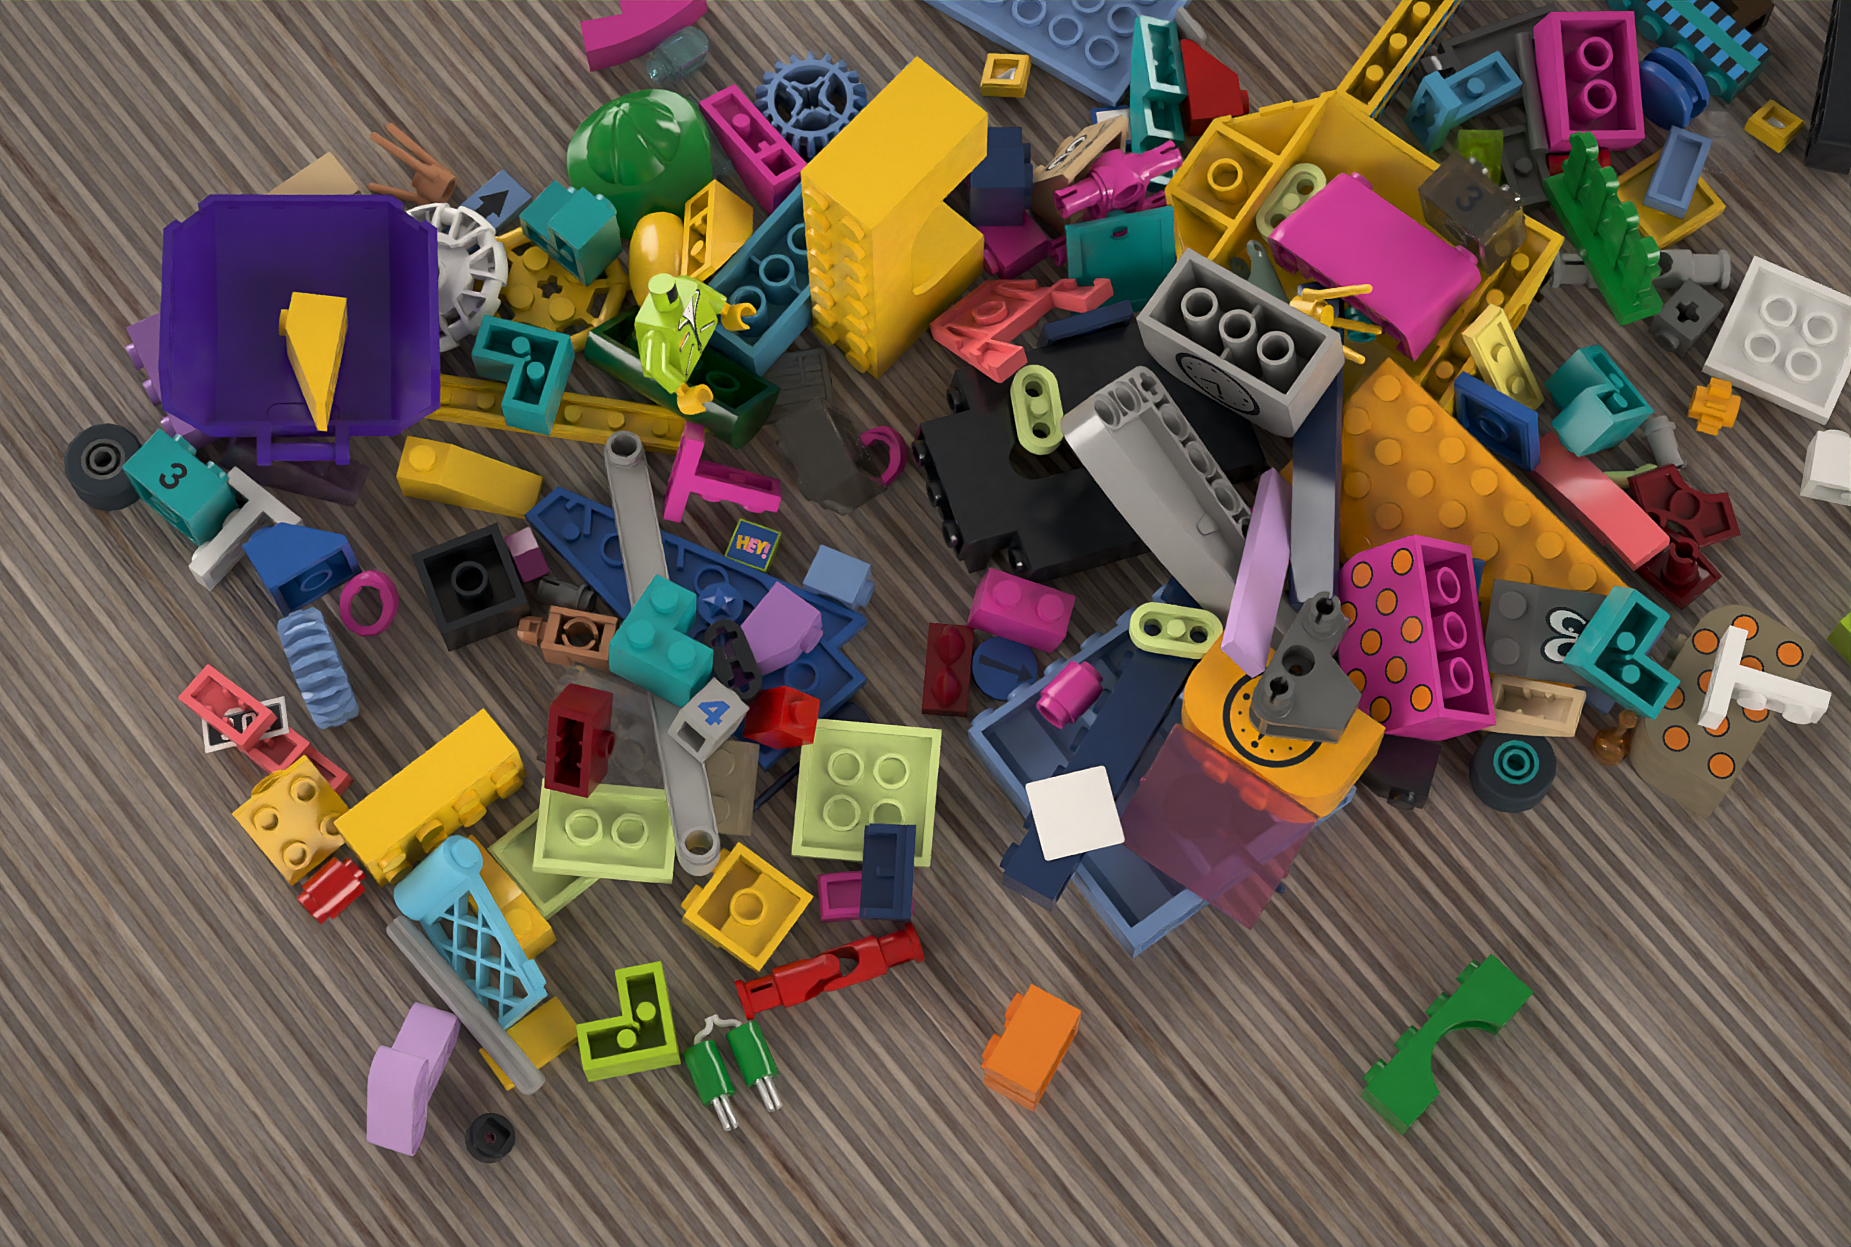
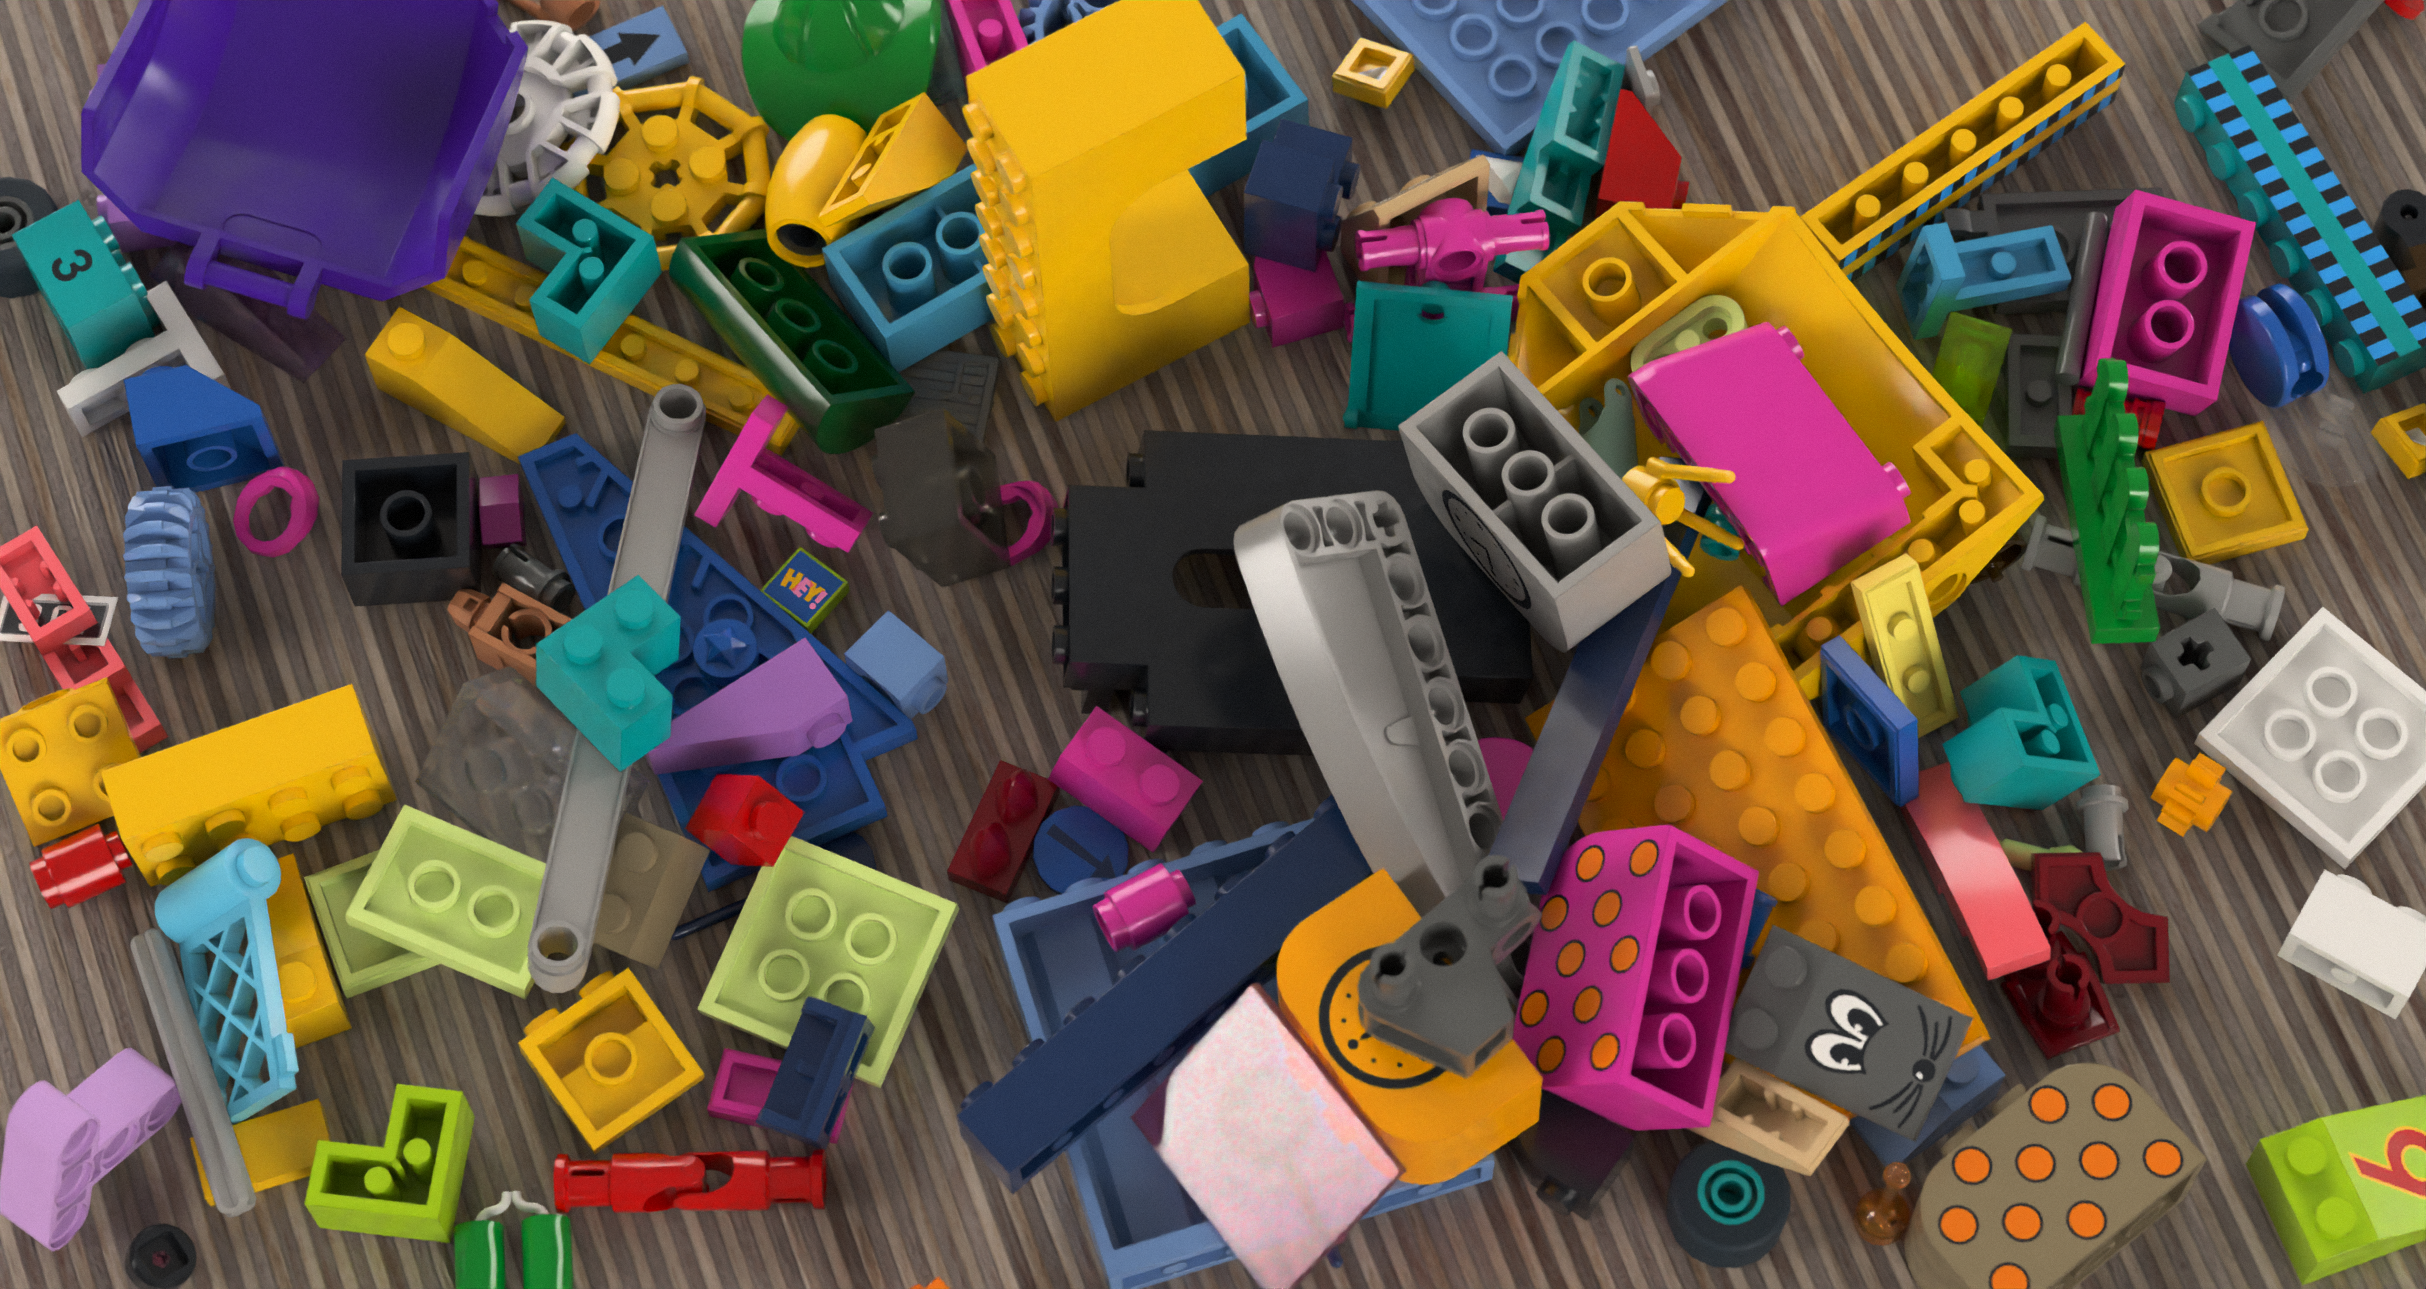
camera: 20 degrees right, 5 degrees down
yellow slope [279,292,348,431] -> none
teal brick [519,180,623,287] -> none
dark red brick [544,683,616,798] -> none
lime torso [634,273,756,415] -> none
light grey brick [667,678,749,763] -> none
black beam [704,619,763,706] -> none
coral wing [929,278,1114,383] -> none
yellowish green plate [1010,365,1064,455] -> none
white sticker [1026,766,1125,861] -> none
dark blue tile [1036,299,1134,348] -> none
yellowish green plate [1129,602,1223,659] -> none
lavender tile [1221,468,1292,678] -> none
clear smoke brick [1418,150,1527,276] -> none
teal brick [1562,586,1681,720] -> none
medium blue tile [1642,125,1713,219] -> none
white bracket [1698,625,1831,730] -> none

